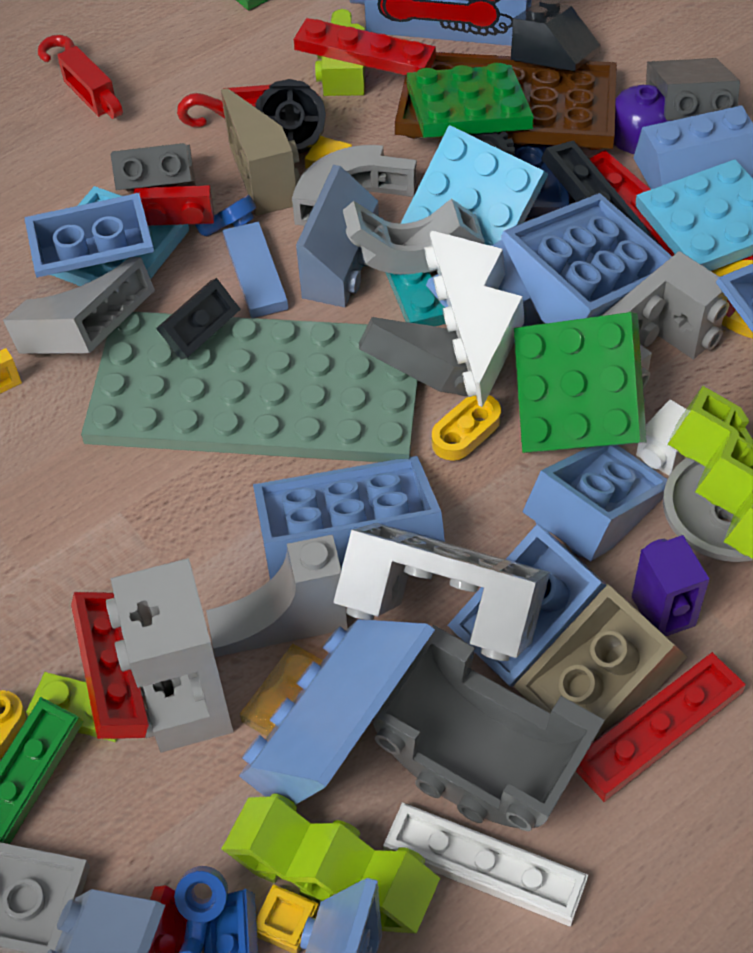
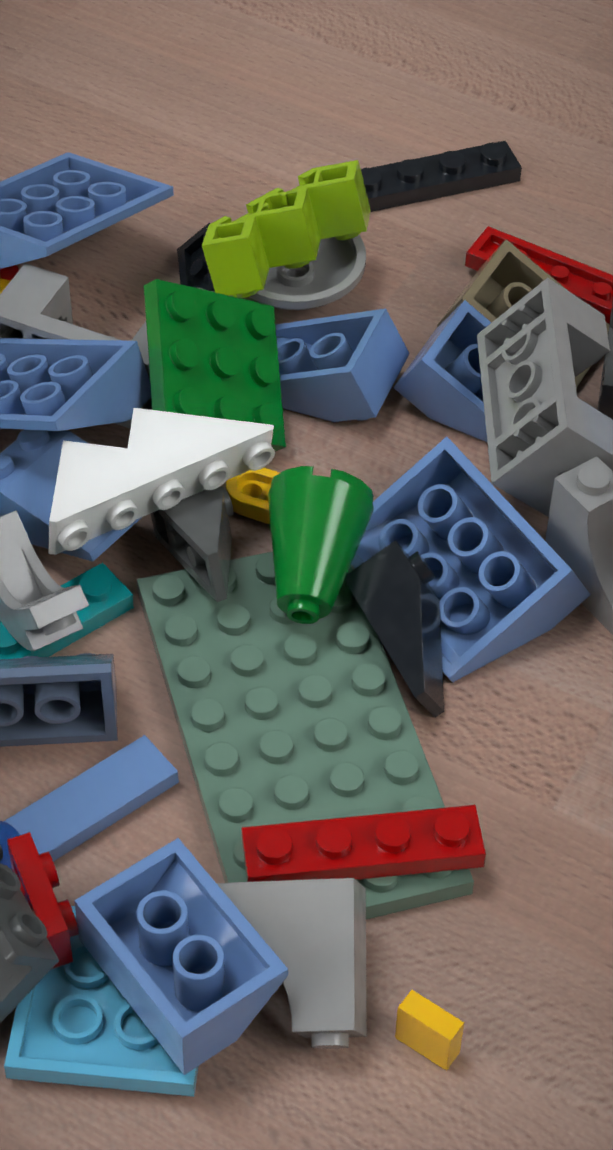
camera: 115 degrees left, 5 degrees down
black plate [156,278,241,360] -> none
dark purple brick [631,535,709,637] -> none
none -> red plate [242,805,486,882]
none -> green cone [268,466,374,624]
none -> black slope [345,540,444,718]

